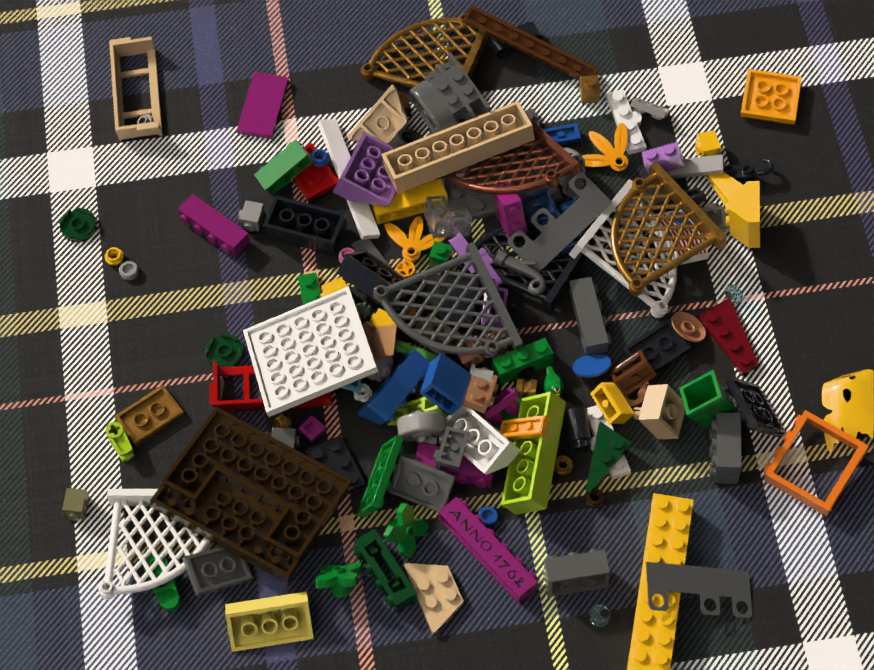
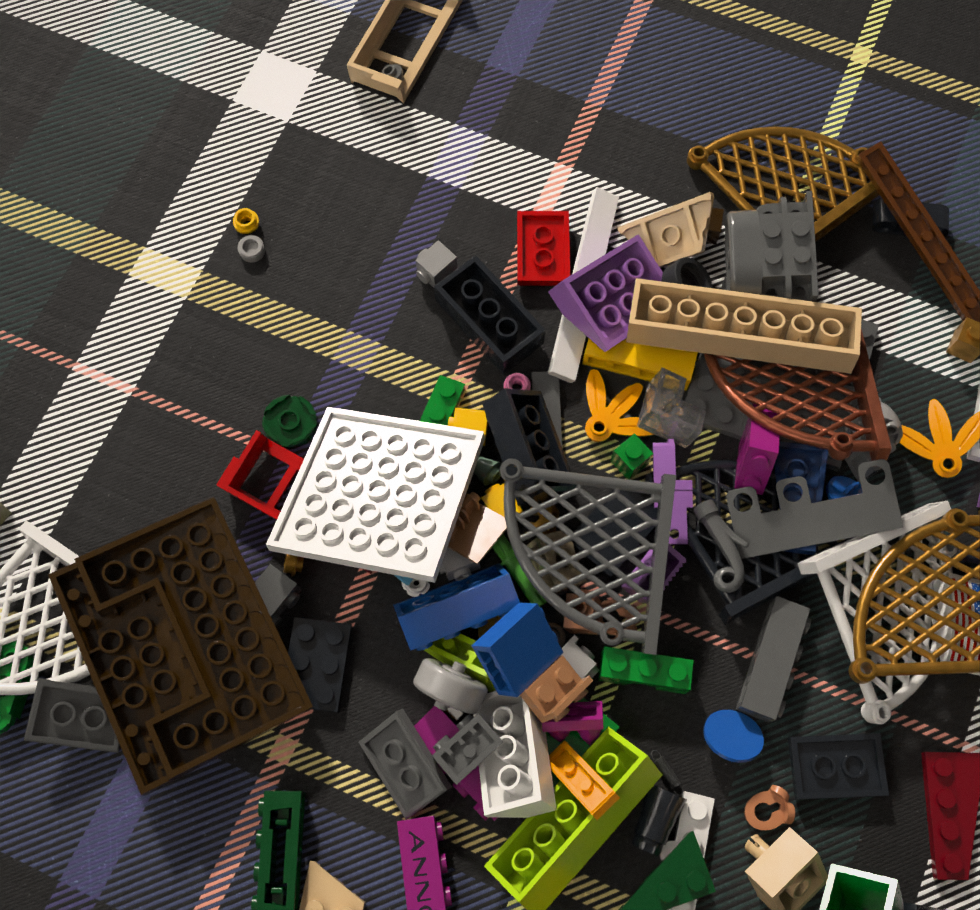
camera: 30 degrees right, 10 degrees up
dark green tile [59,208,97,243] -> none
lime piece [106,422,135,462] -> none
pearl gold tile [114,385,185,447] -> none
magenta brick [178,194,250,258] -> none
light yellow slope [225,591,314,652] -> none
magenta tile [237,72,289,139] -> none
brick [254,139,314,196] -> none
magenta plate [298,416,326,443] -> none
blue plate [311,149,329,167] -> none
green plant [315,562,363,598] -> none
green plate [357,435,404,518] -> none
green plant [383,503,429,558] -> none
light orange wheel [396,260,415,278] -> none
blue tile [478,506,498,528] -> none
pearl gold wheel [516,378,537,398] -> none
blue plate [543,123,581,146] -> none
green animal [544,366,564,397] -> none
pearl gold plate [554,456,573,475] -> none
yellow brick [590,382,634,424] -> none
reddish brown tile [609,349,657,397] -> none
nougat dish [671,312,706,342] -> none

